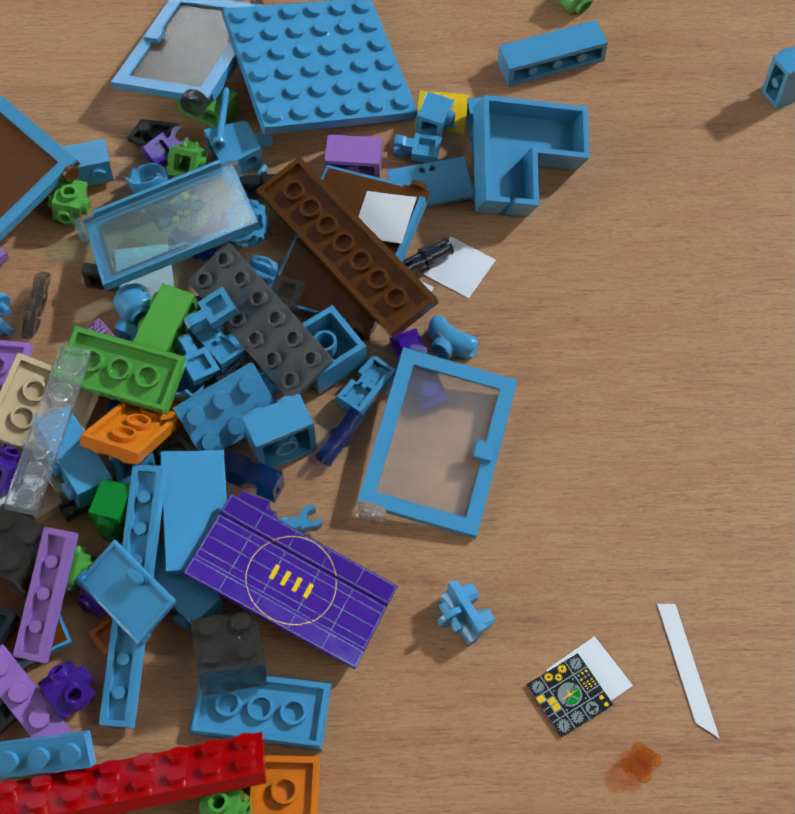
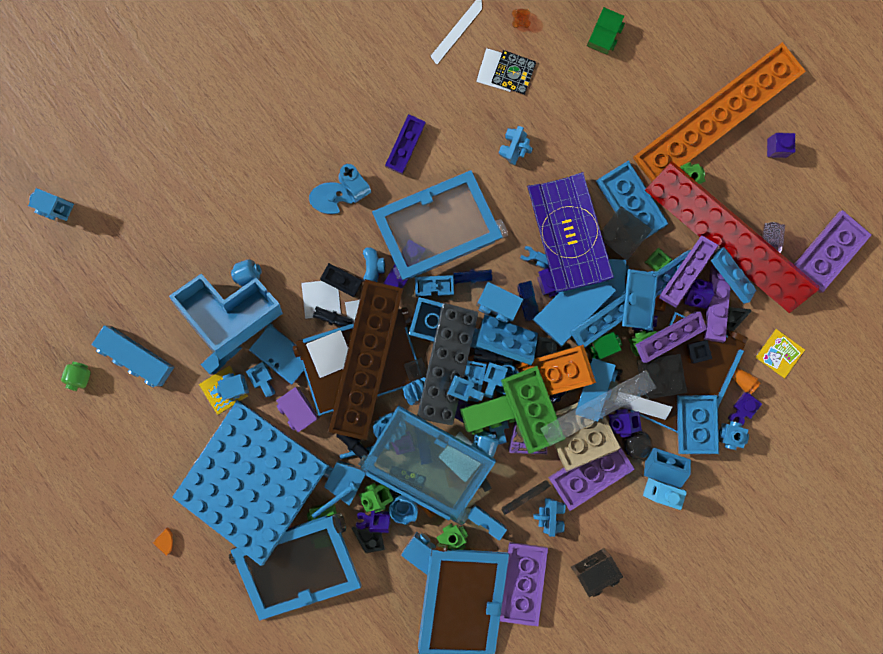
camera: 135 degrees left, 25 degrees up
none -> dark azure head [231,259,262,287]
none -> dark azure piece [309,182,353,214]
none -> black plate [320,263,363,297]
none -> dark azure piece [338,164,371,203]
none -> dark purple plate [385,114,426,175]
none -> dark azure piece [467,504,507,541]
none -> bright green tile [645,247,672,271]
none -> medium lavender plate [659,235,718,308]

